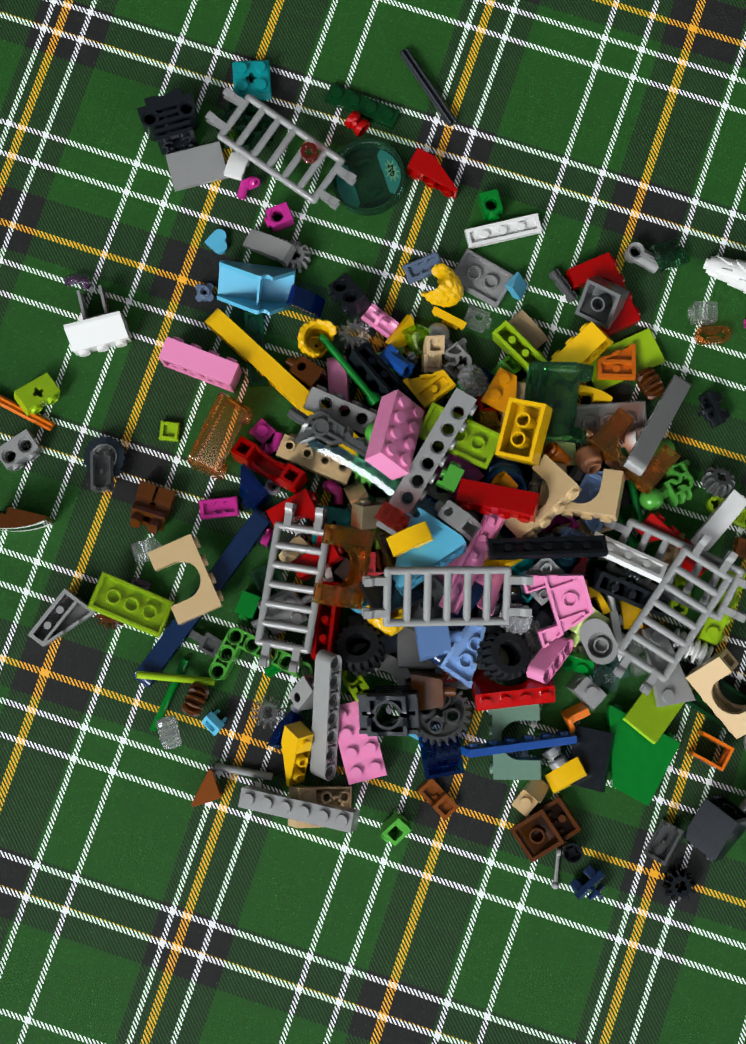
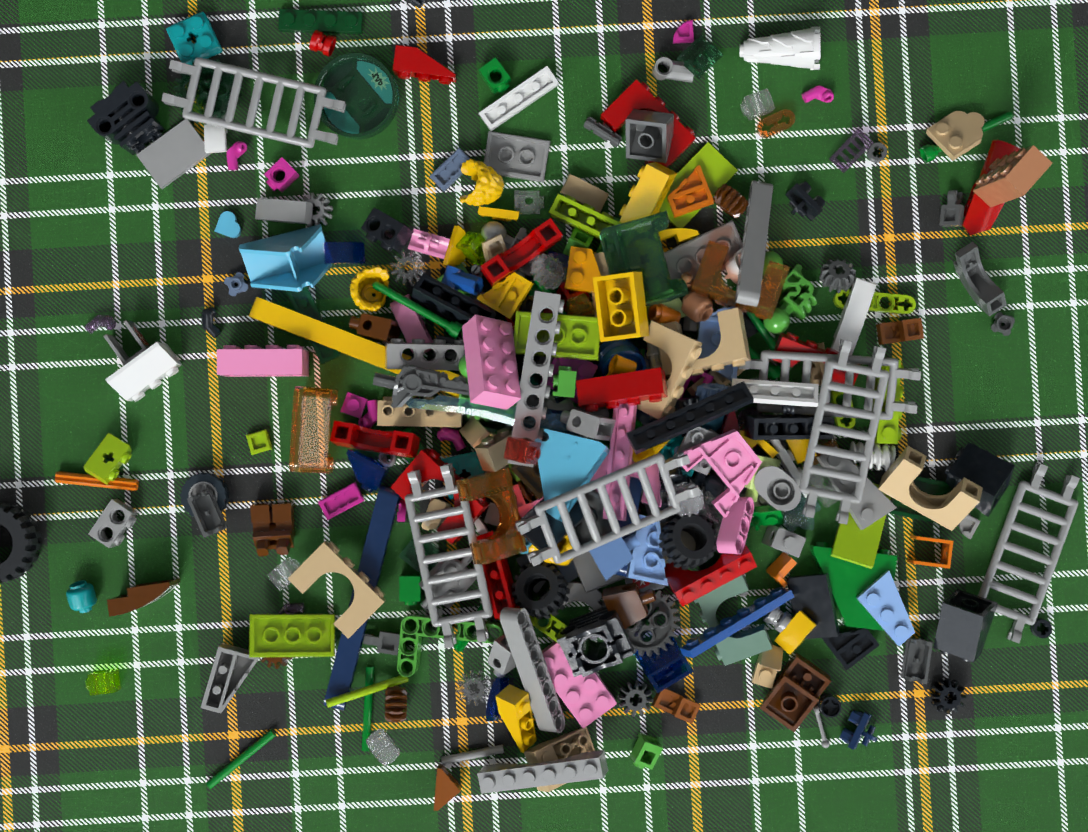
camera: 20 degrees left, 5 degrees up
medium azure tile [201,709,227,736] -> none
clear red bush [300,142,318,164] -> none
yellow slope [386,521,434,557] -> none
medium azure slope [505,272,527,301] -> none
none -> black arm [201,307,222,339]
none -> green bar [206,729,276,789]
none -> red arch [480,218,563,287]
none -> dark grey gear [617,680,653,717]
none -> dark pink tile [673,20,694,44]
none -> black wing [821,628,879,671]
none -> light blue wing [856,570,915,646]

